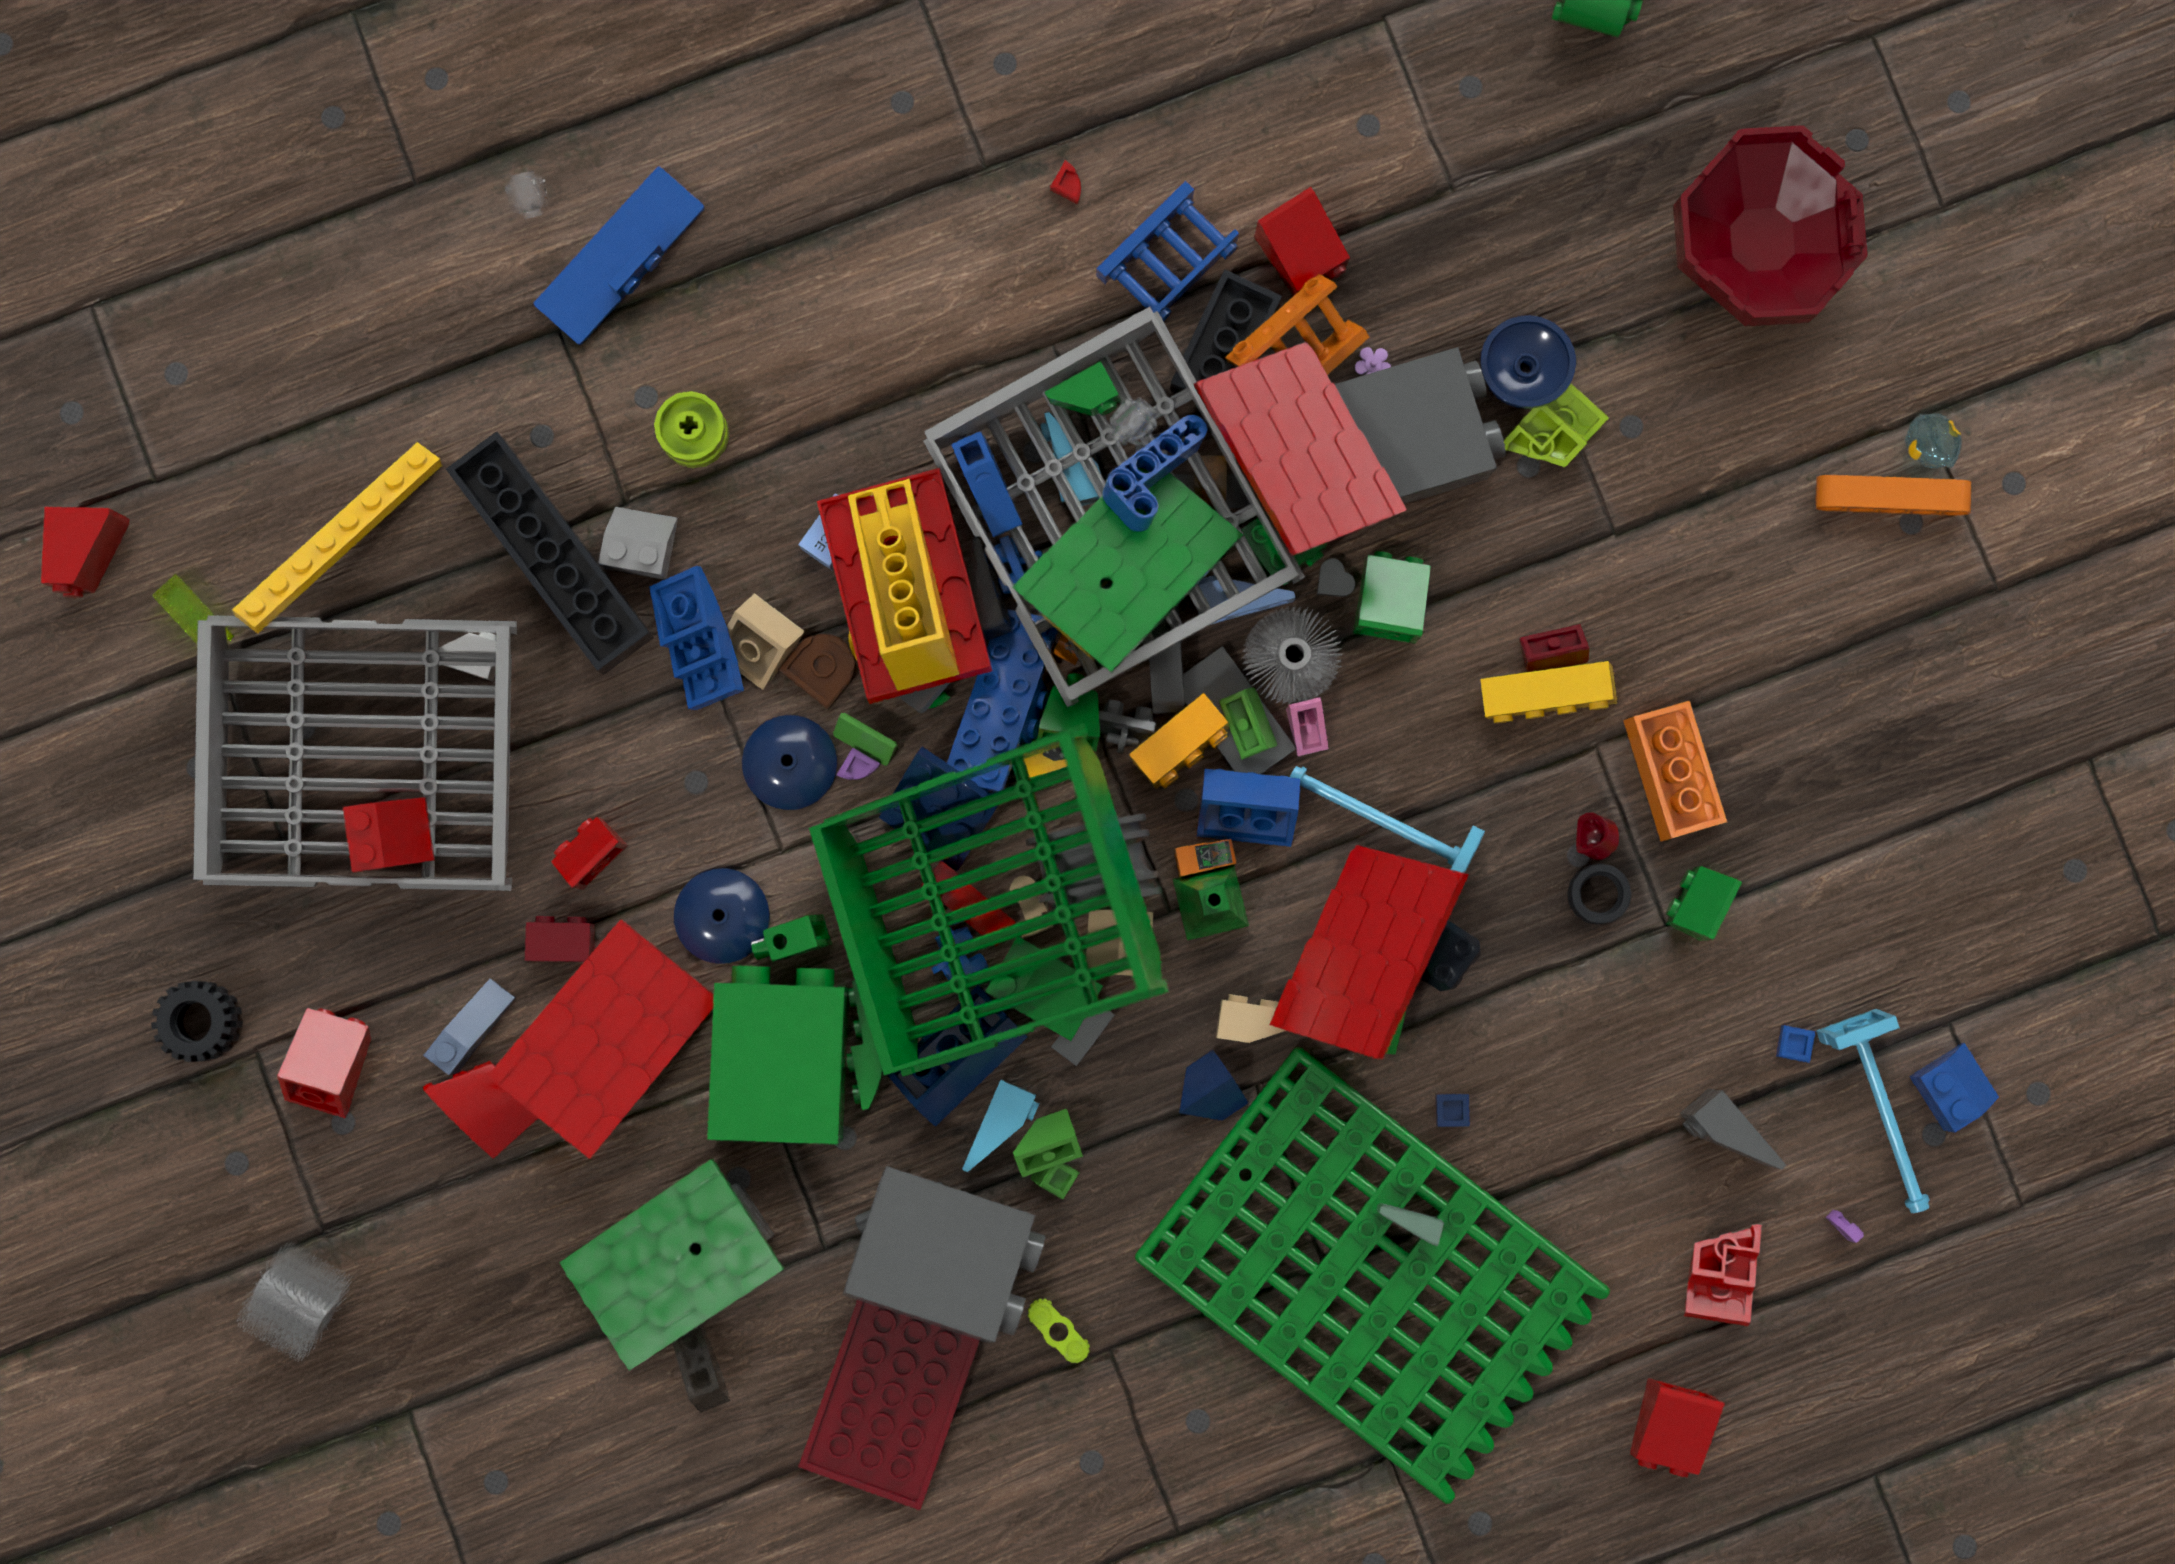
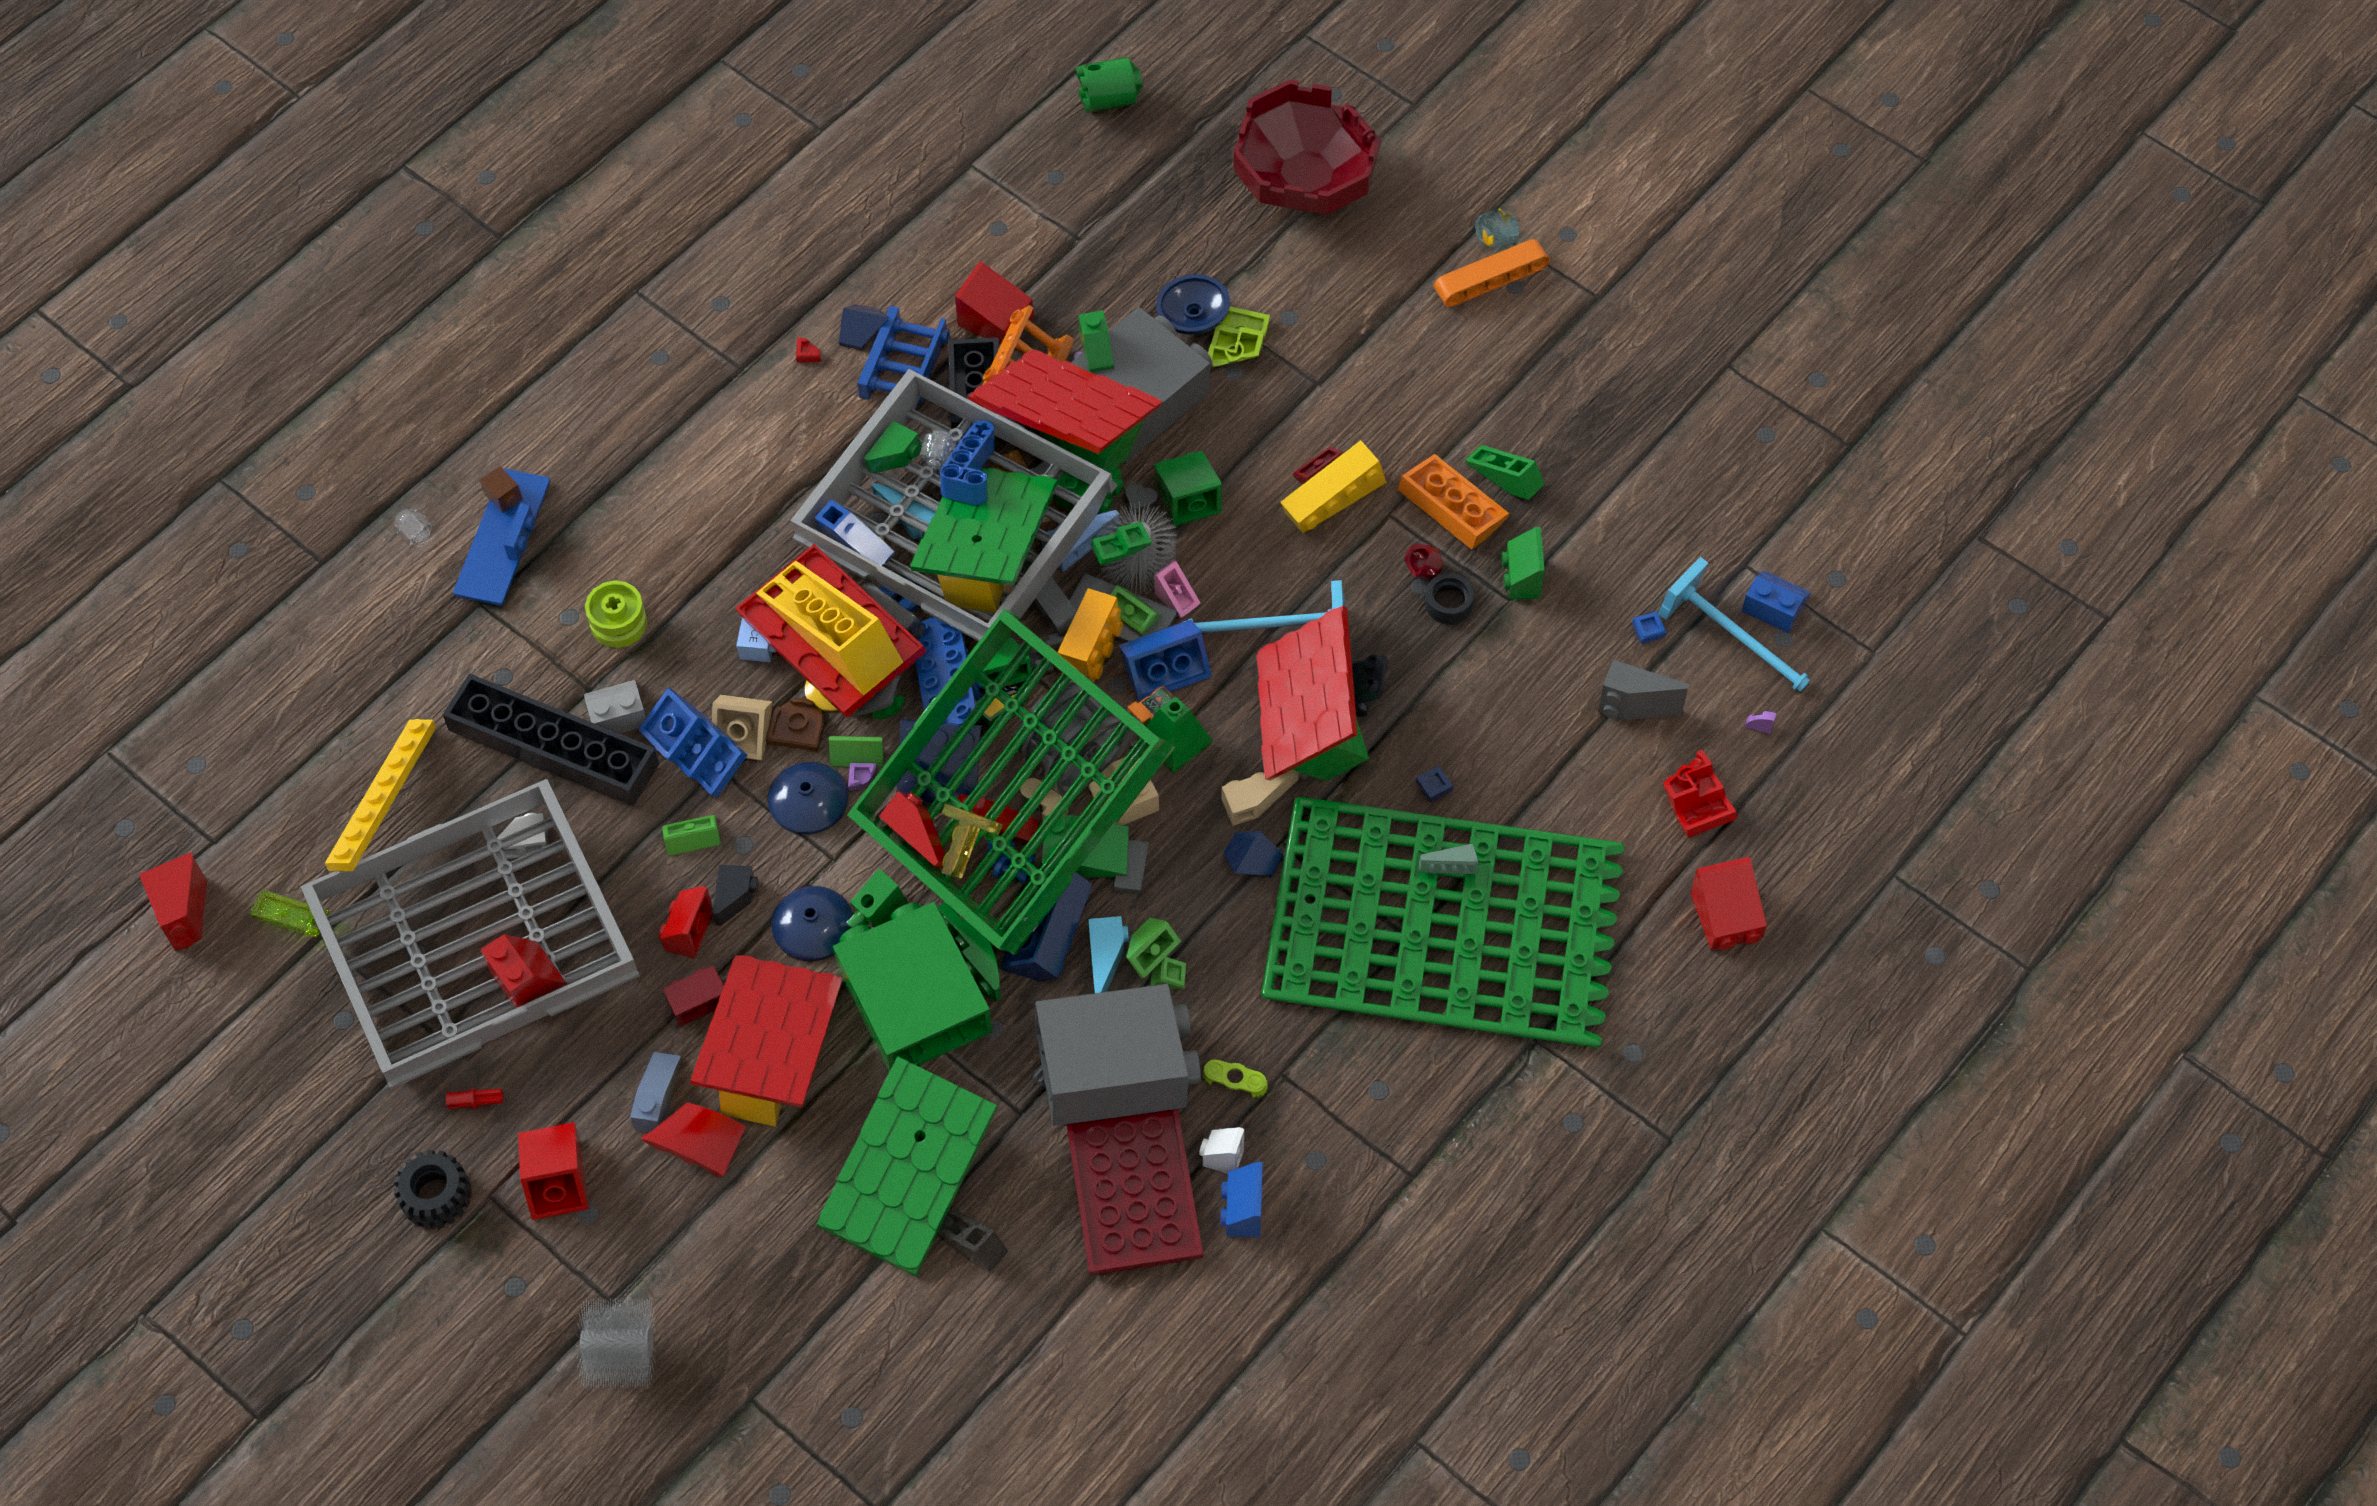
camera: 25 degrees left, 25 degrees down
none -> red axle [446,1087,504,1110]
none -> reddish brown brick [479,466,523,513]
none -> bright green slope [662,815,720,855]
none -> black slope [712,865,758,926]
none -> dark blue slope [839,304,889,350]
none -> red slope [879,791,949,869]
none -> clear yellow bracket [942,804,1003,879]
none -> green slope [1078,310,1114,372]
none -> green slope [1091,521,1152,565]
none -> white slope [1199,1127,1244,1174]
none -> blue slope [1221,1162,1263,1237]
none -> green slope [1465,445,1544,500]

